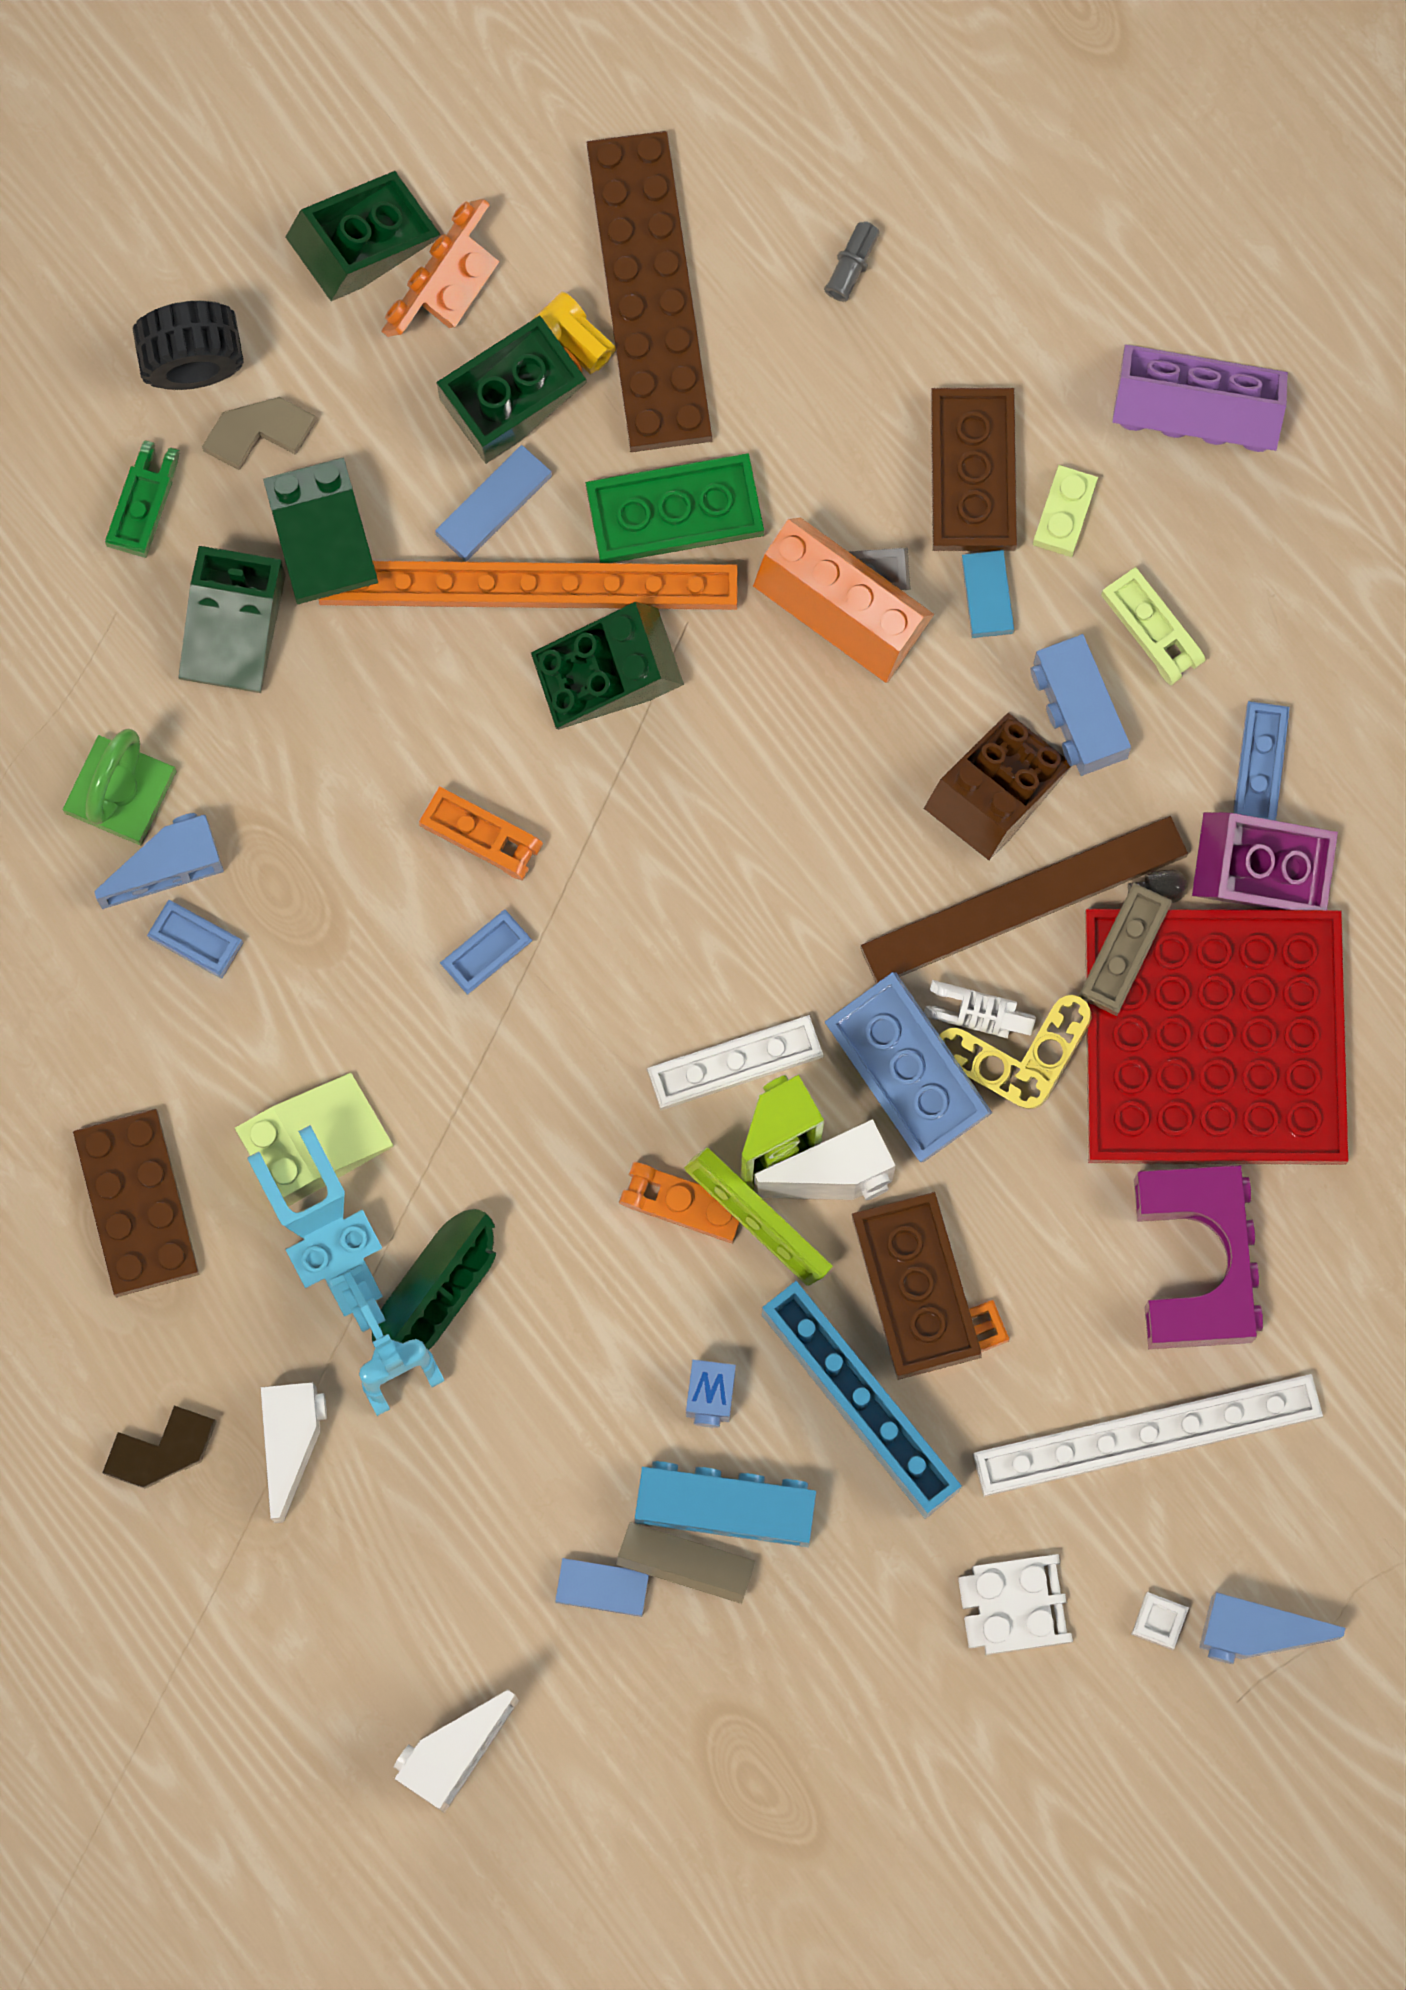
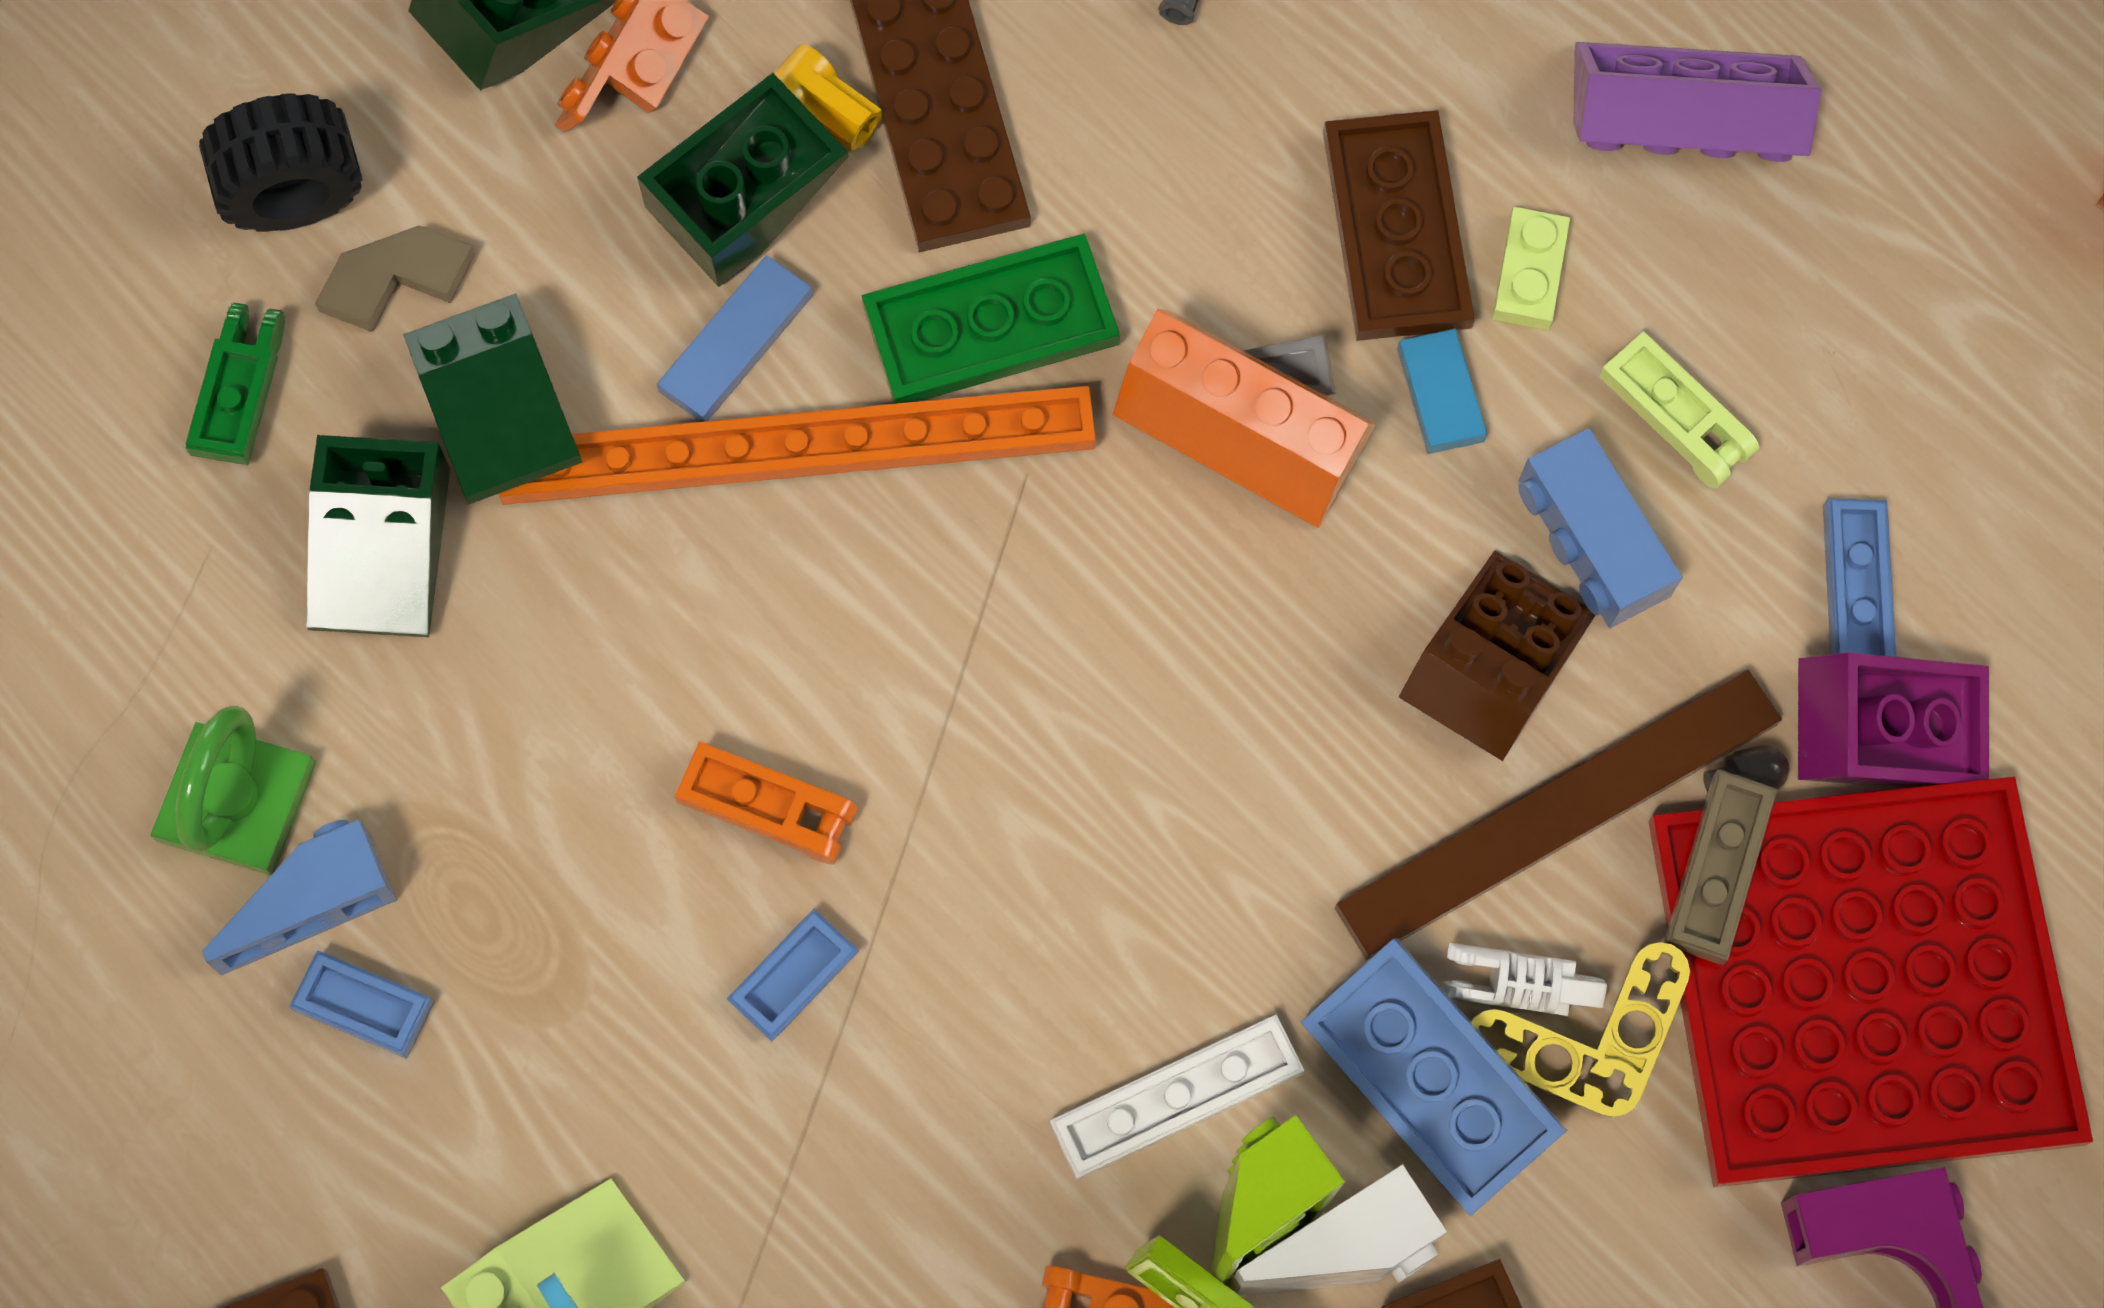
camera: 10 degrees left, 5 degrees down
dark green slope [531,602,684,730] -> none

